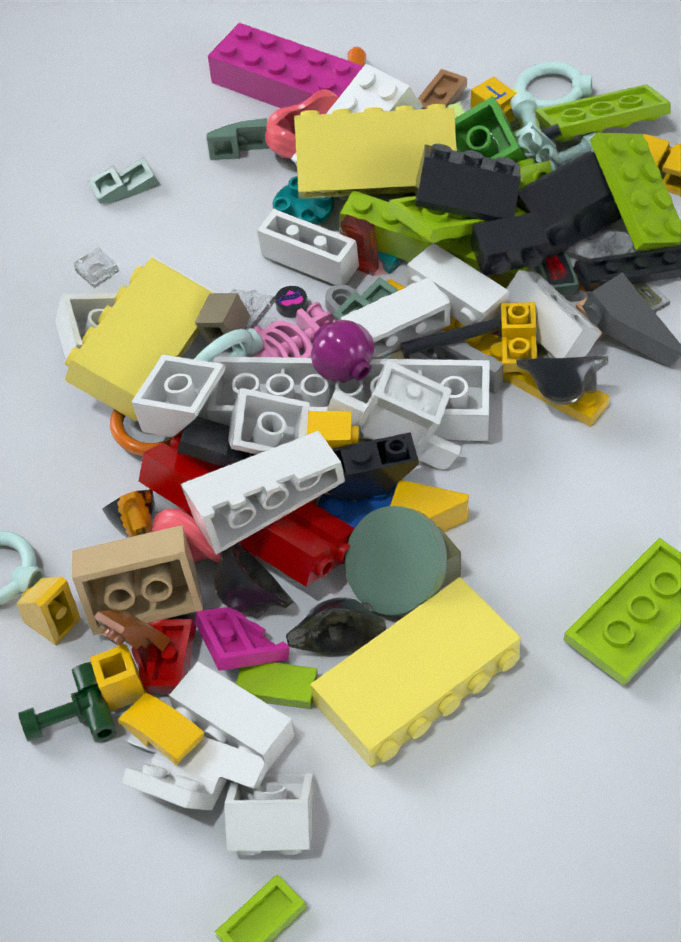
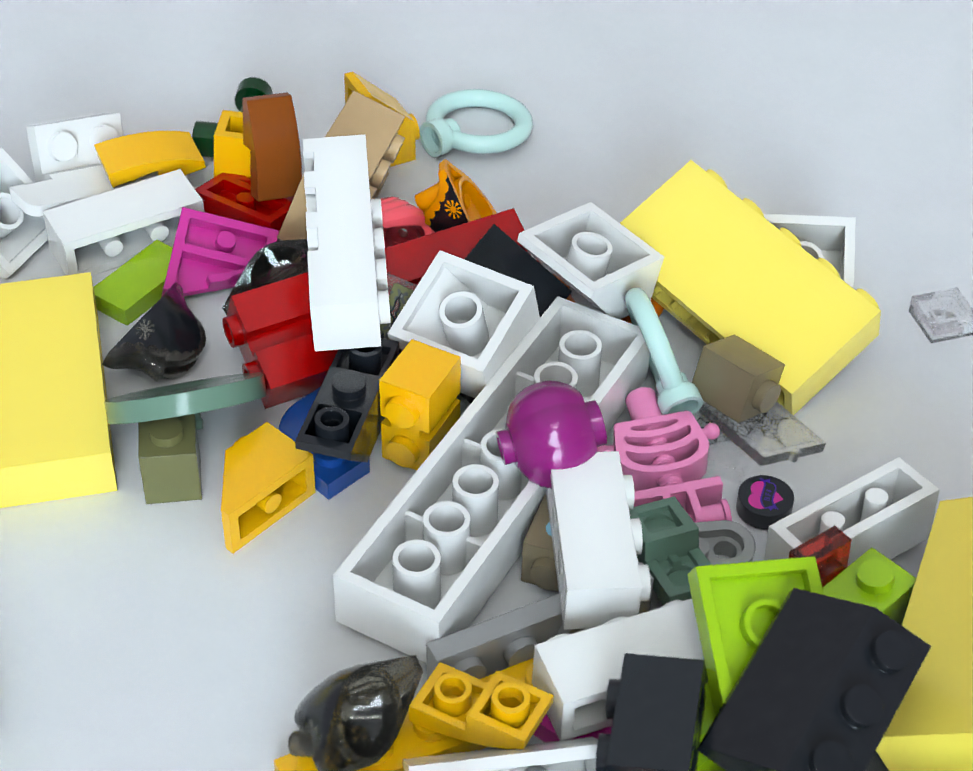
camera: 110 degrees right, 10 degrees down
white plate [327,360,461,470] -> none
black bar [400,318,502,356] -> none

